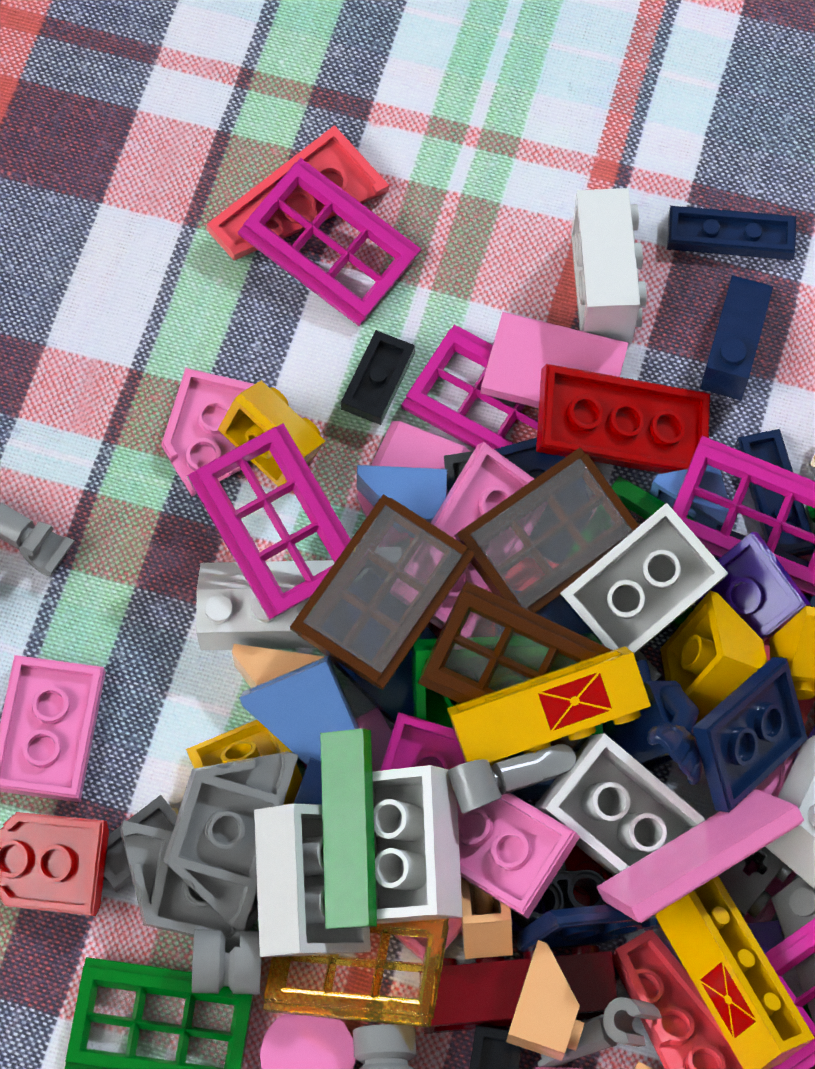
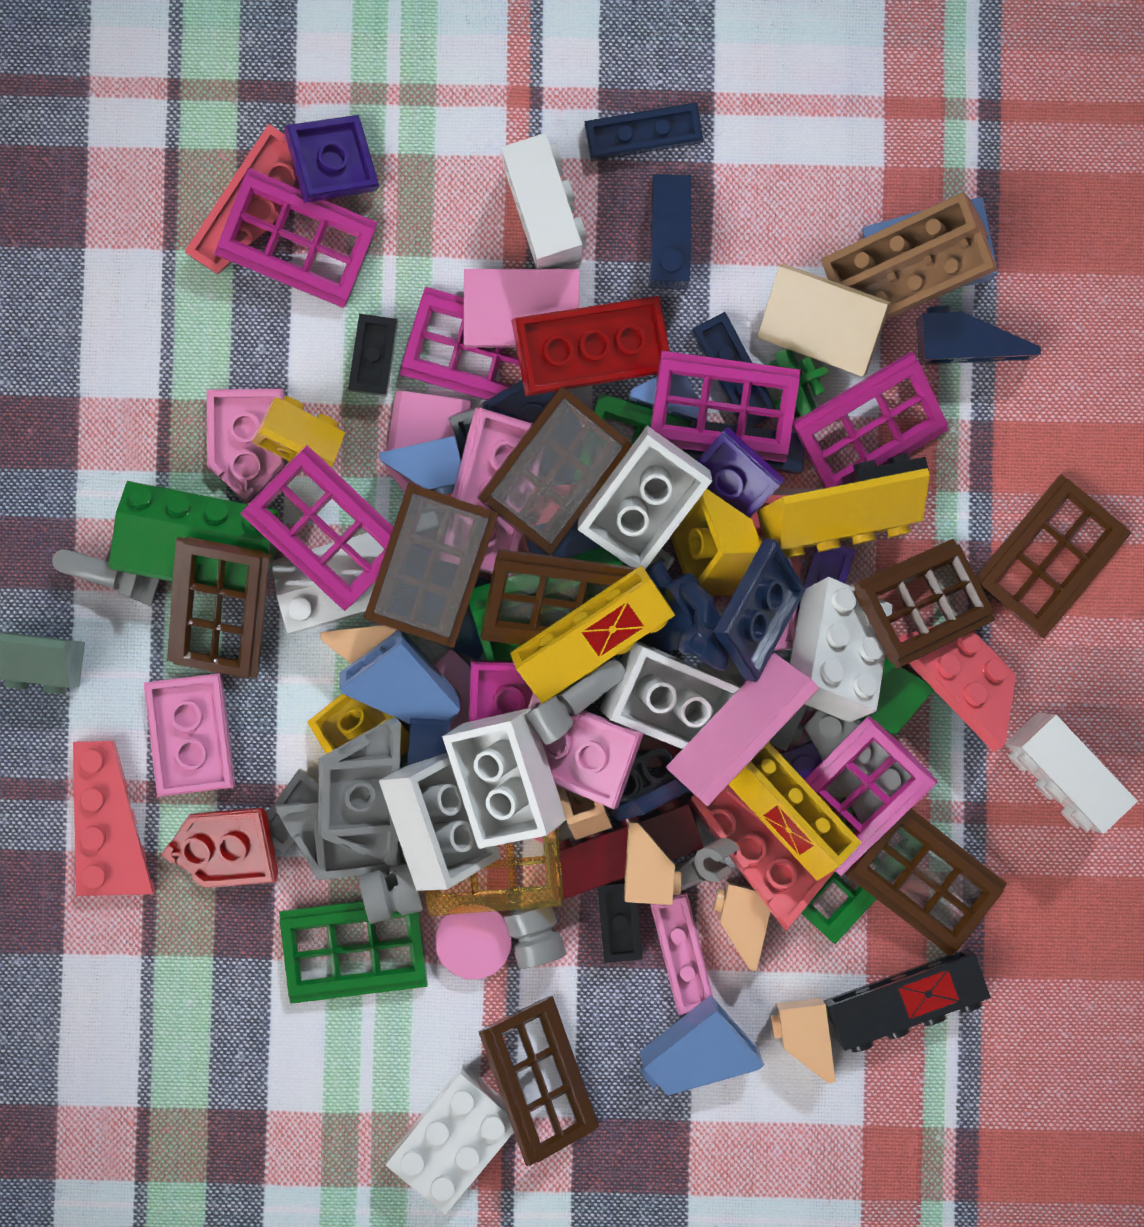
camera: 20 degrees left, 20 degrees up
tile [320,728,377,930] -> none
none -> green slope [109,481,280,592]
none -> reddish brown piece [167,537,271,679]
none -> dark purple tile [284,115,379,203]

